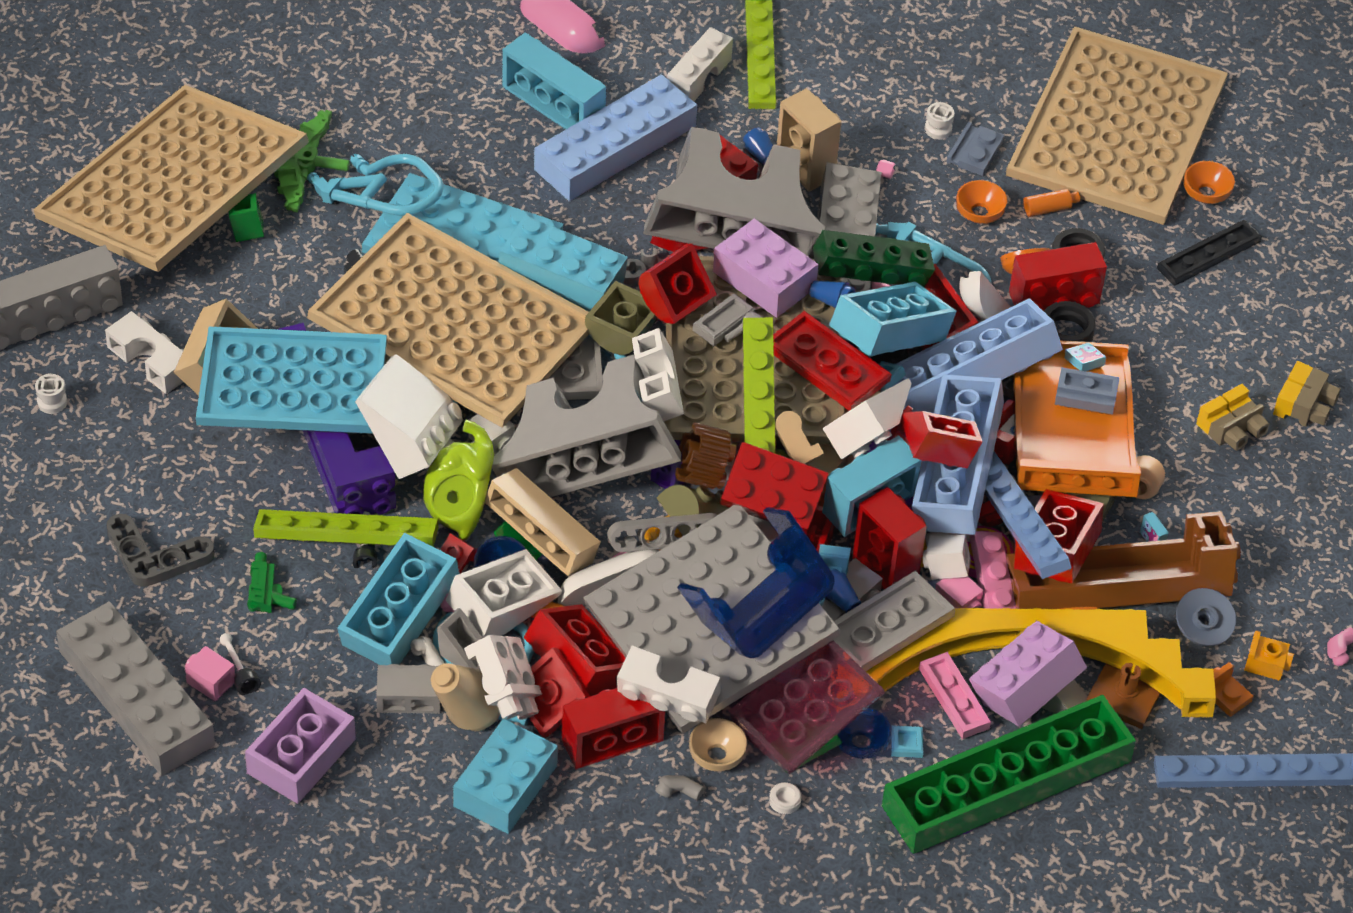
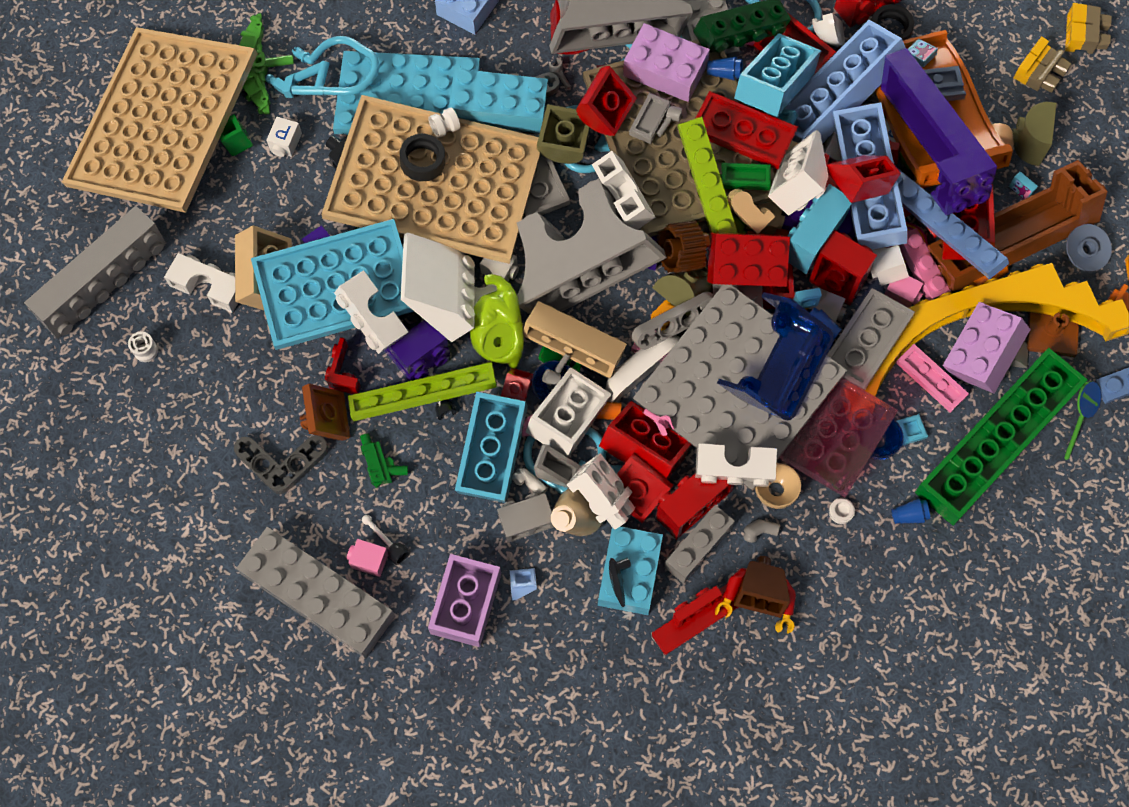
camera: 15 degrees left, 20 degrees up
none -> white brick [267,117,302,157]
none -> dark orange tile [300,384,350,441]
none -> red bracket [325,337,361,394]
none -> white arch [334,270,408,354]
none -> black tyre [400,134,445,182]
none -> white wheel [428,107,460,138]
none -> light blue slope [510,568,537,600]
none -> light grey hand [542,354,570,385]
none -> black bar [609,558,631,607]
none -> bright pink hand [644,409,675,436]
none -> red bracket [652,584,739,655]
none -> light grey arch [664,505,735,584]
none -> reddish brown torso [715,556,796,634]
none -> green tile [721,163,771,190]
none -> dark purple brick [881,48,997,216]
none -> blue cone [891,498,931,524]
none -> olive brick [1012,102,1057,166]
none -> piece [1064,381,1101,460]

